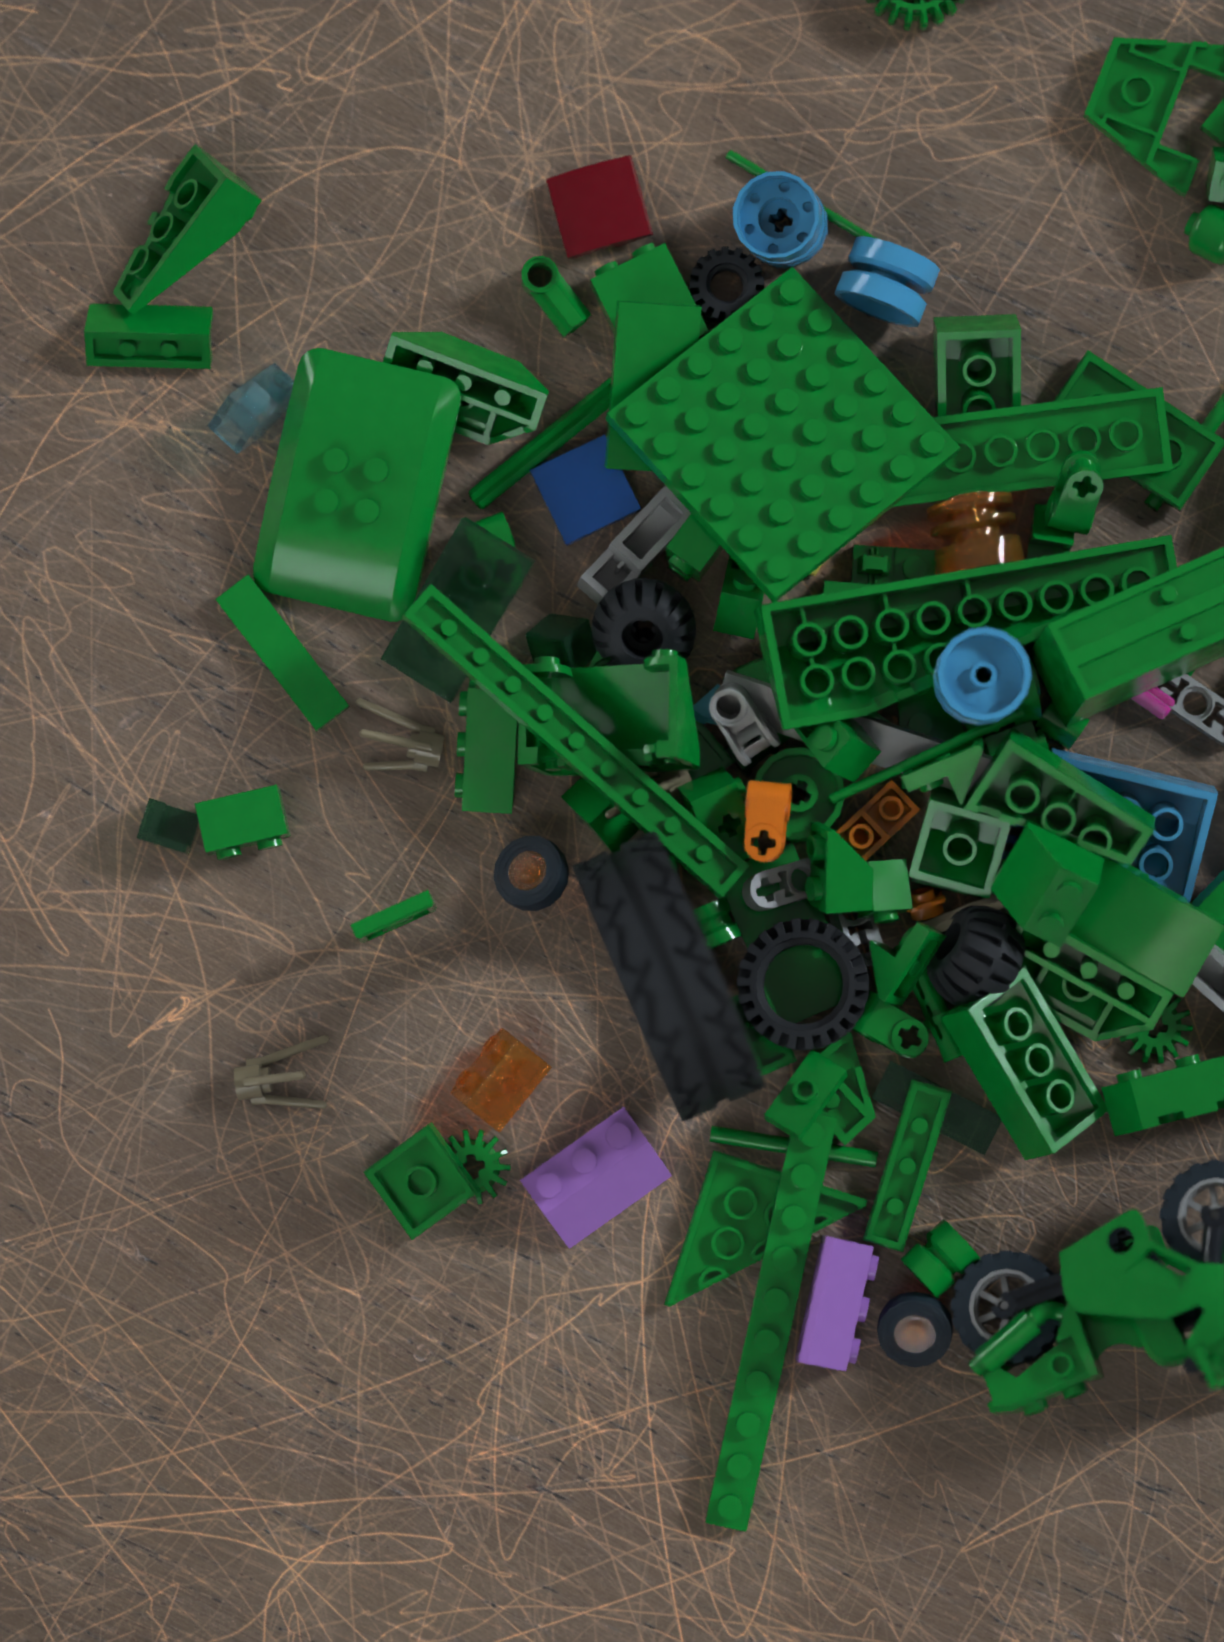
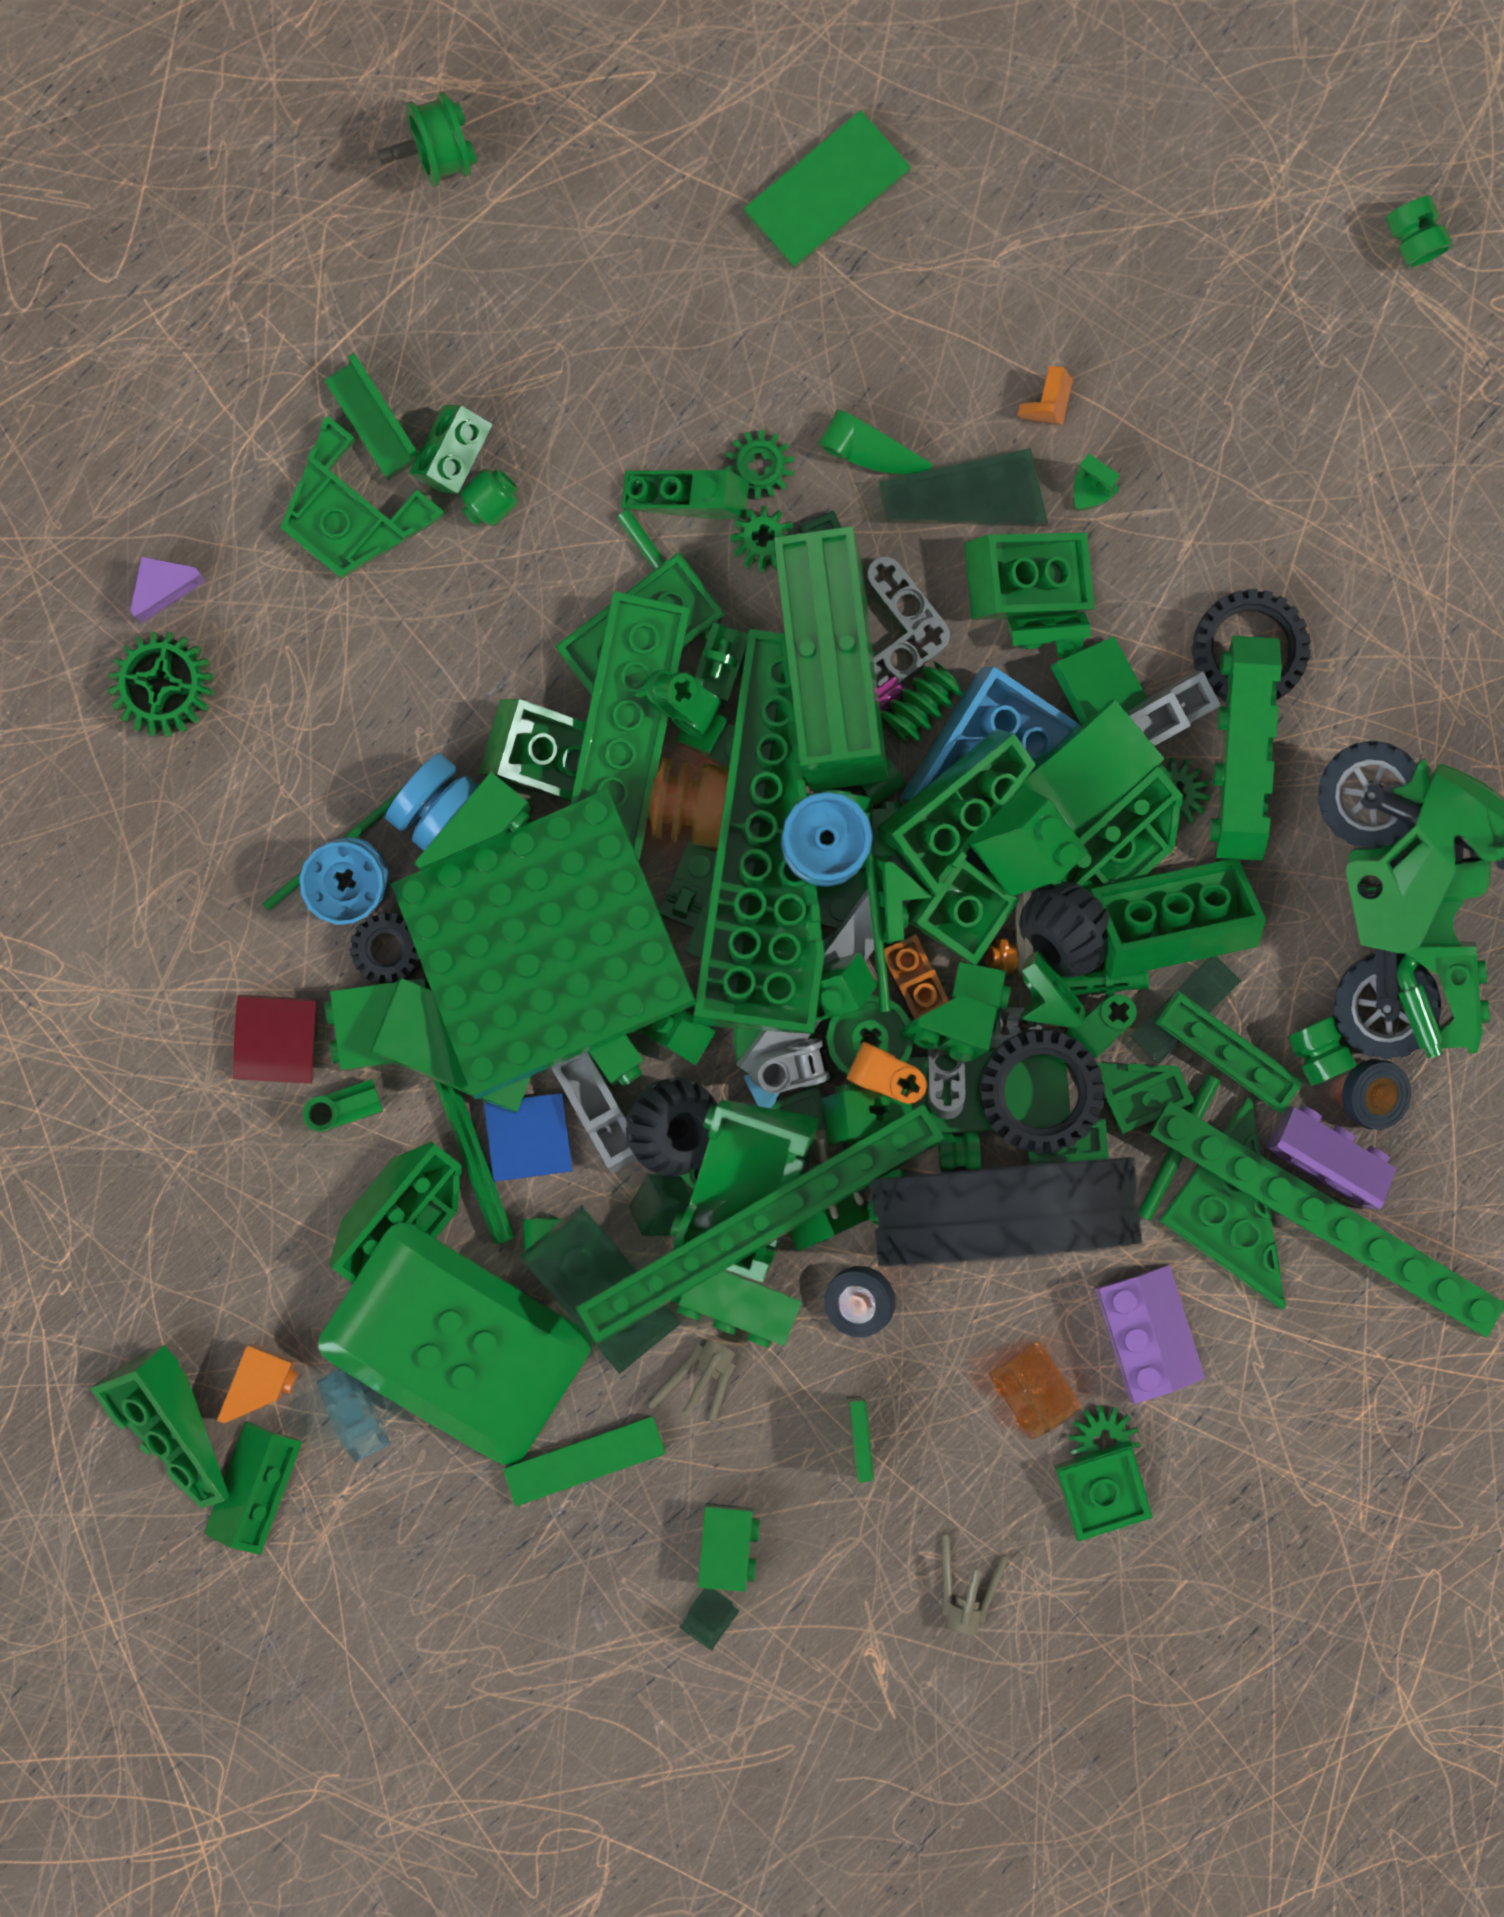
camera: 80 degrees left, 0 degrees up
green plate [764,1049,848,1141] -> none
none -> orange slope [217,1344,298,1423]
none -> green slope [414,772,532,872]
none -> green hips [694,622,748,702]
none -> green piece [880,661,965,745]

